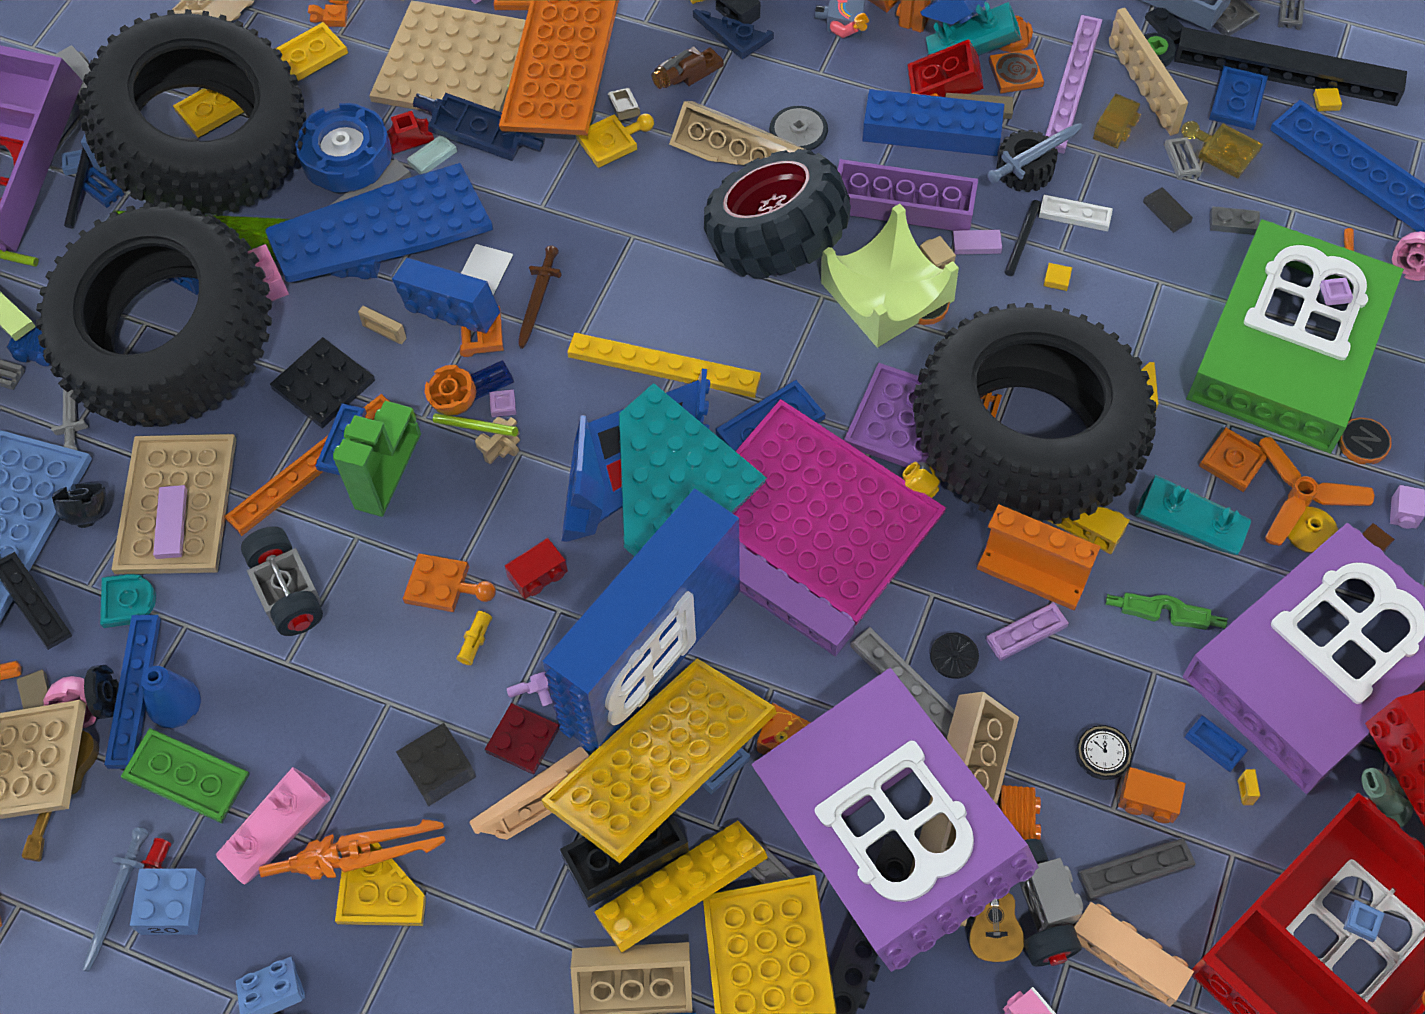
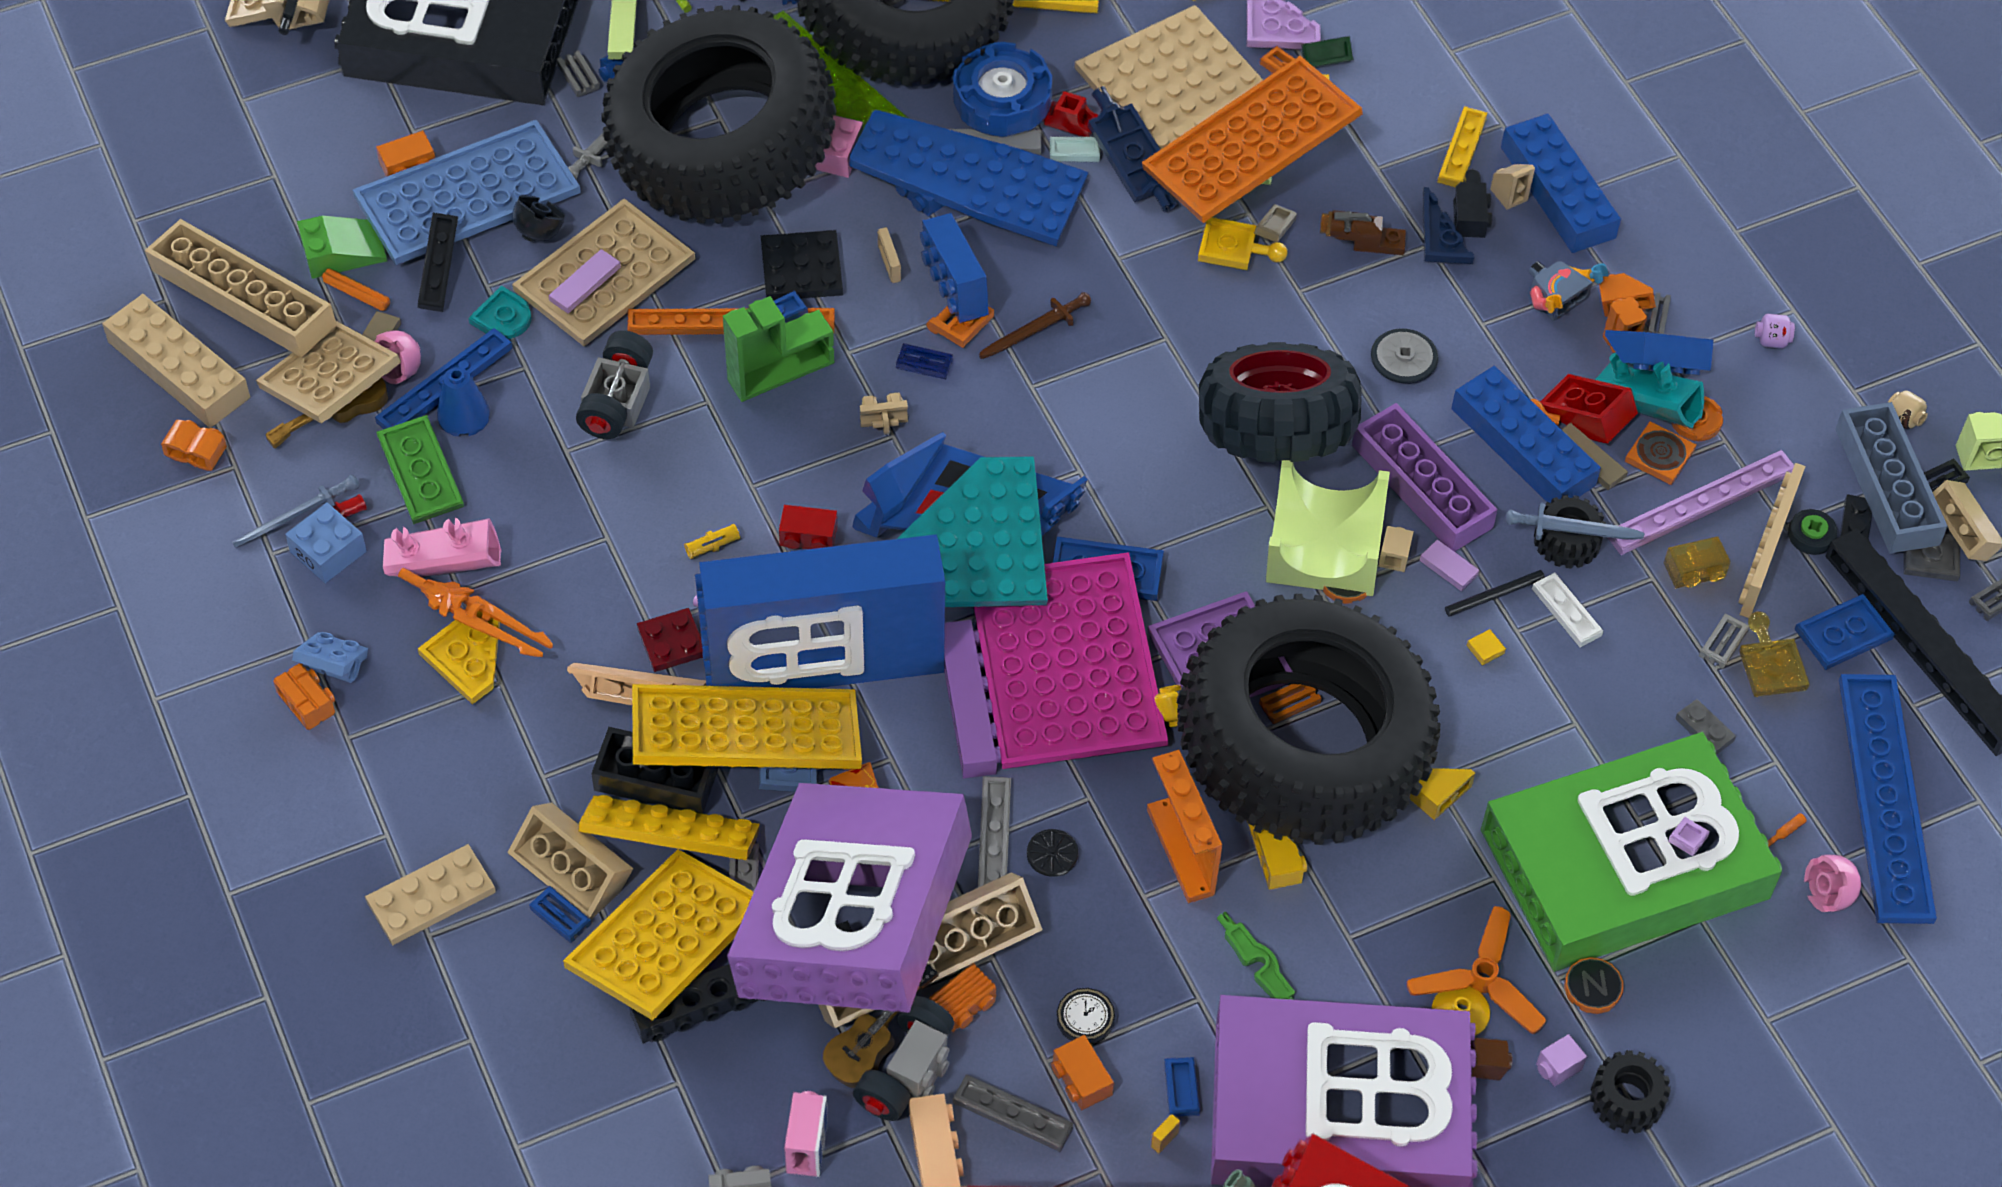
camera: 40 degrees right, 5 degrees down
black tile [84,665,119,719] -> none
clear smoke brick [396,723,476,807] -> none
orange plate [402,553,496,612] -> none
orange cylinder [424,365,476,416] -> none
lime bar [432,413,518,437] -> none
white sticker [461,244,513,295] -> none
lavender tile [489,389,516,417] -> none
yellow plate [567,332,761,398] -> none
tan wedge [669,101,806,165] -> none
lavender tile [986,602,1069,661] -> none
teal piece [1134,475,1251,555] -> none
clear smoke tile [1143,187,1193,233] -> none
orange tile [1199,427,1268,492] -> none
yellow tile [1313,88,1342,111] -> none

